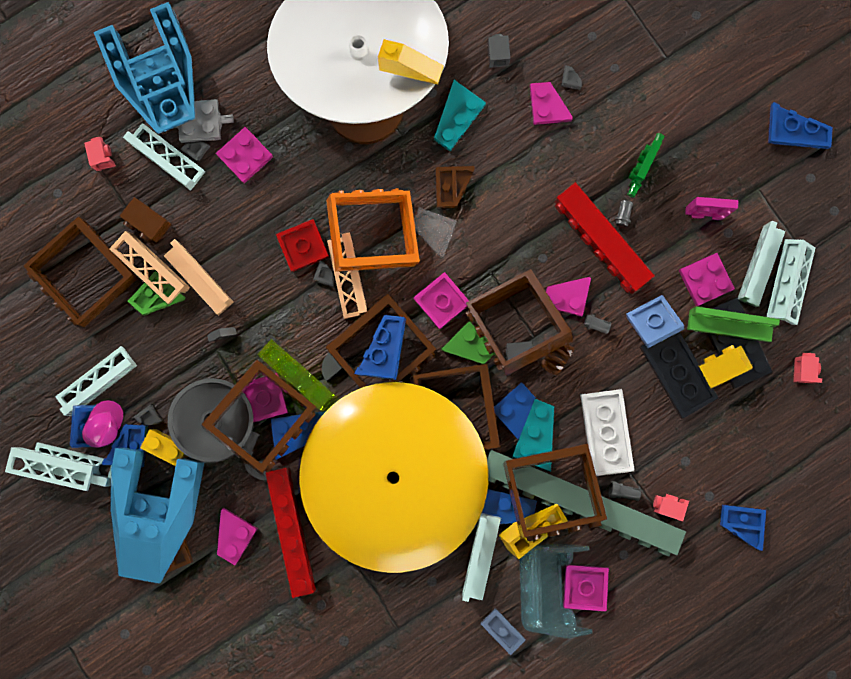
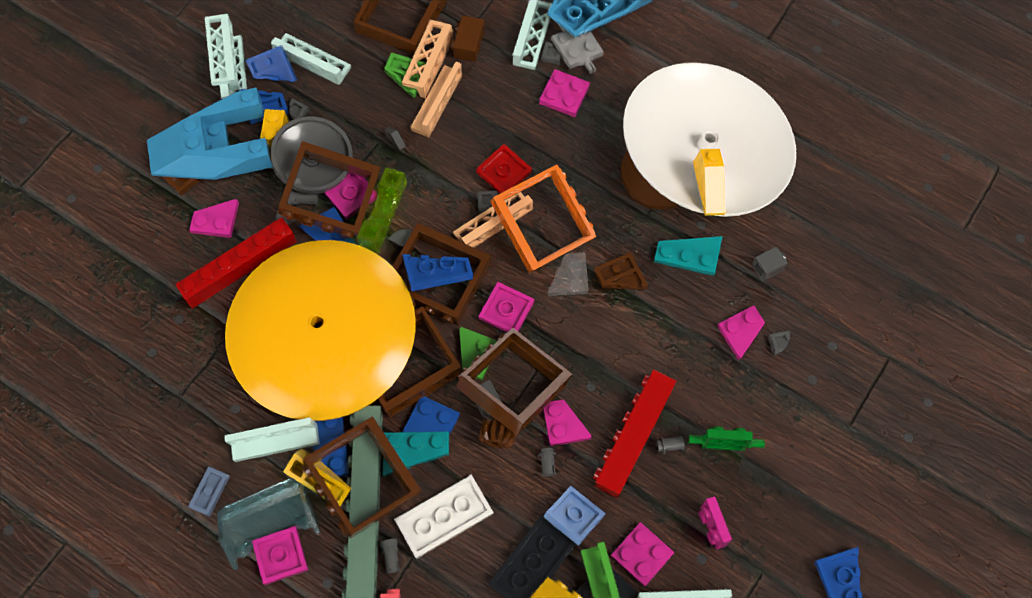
camera: 65 degrees right, 15 degrees down
dark pink piece [82,400,124,448] -> none

